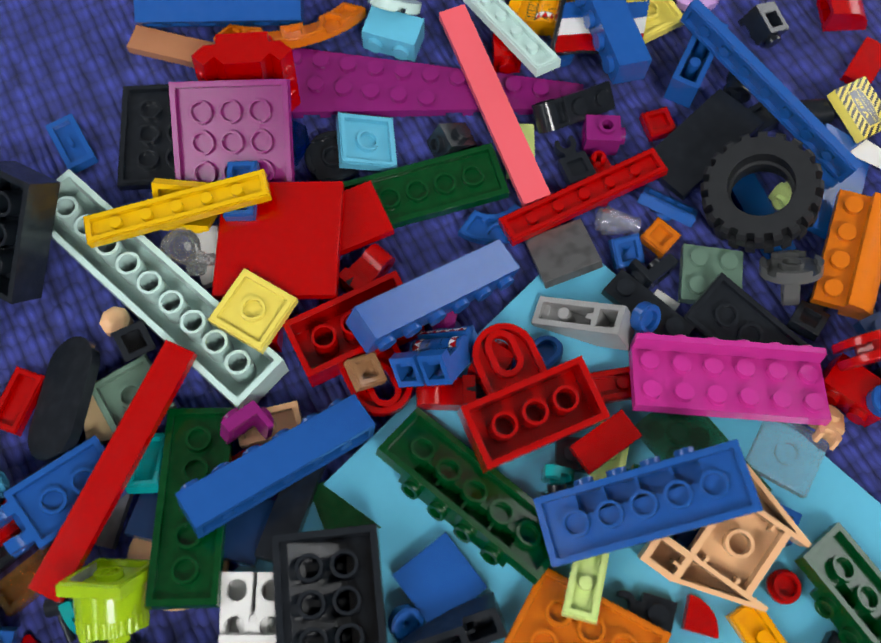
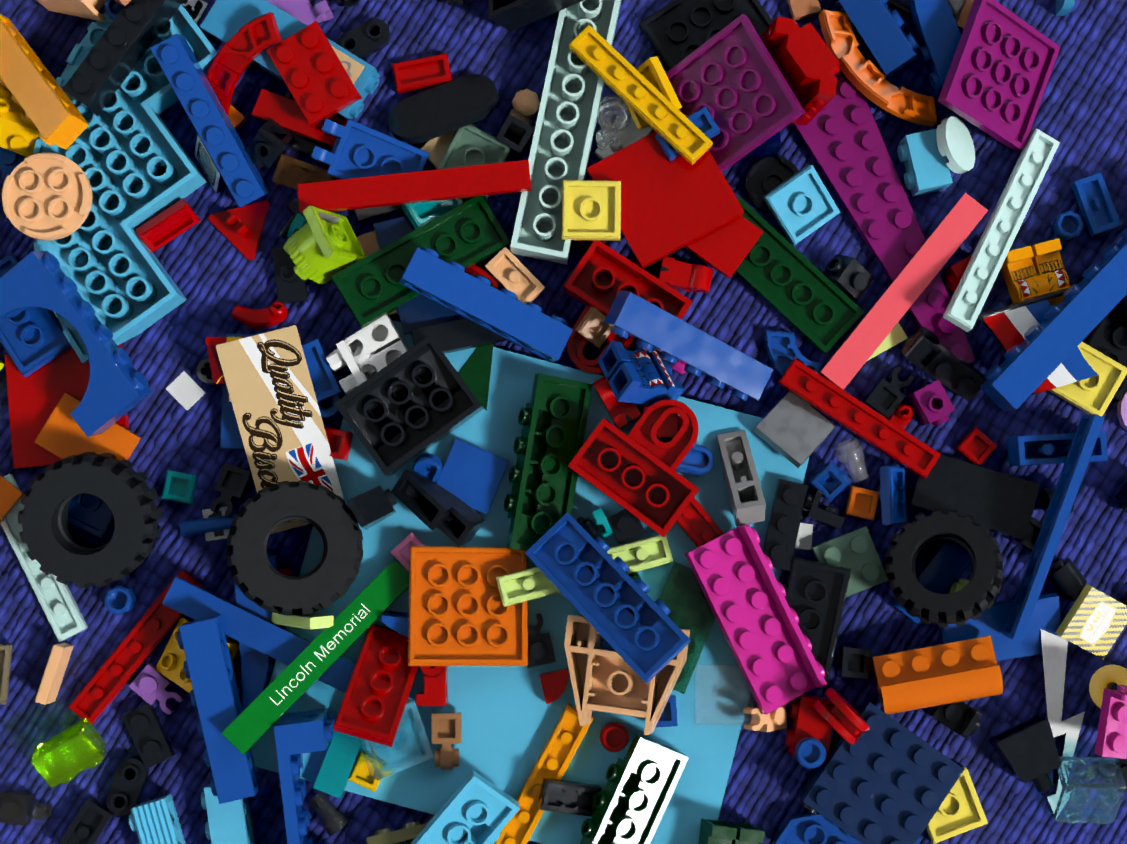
camera: 60 degrees right, 15 degrees up
magenta bracket [220,400,274,445] -> none
red tile [568,409,643,475] -> none
blue tile [630,301,661,333] -> none
dark grey tile [759,250,825,306] -> none

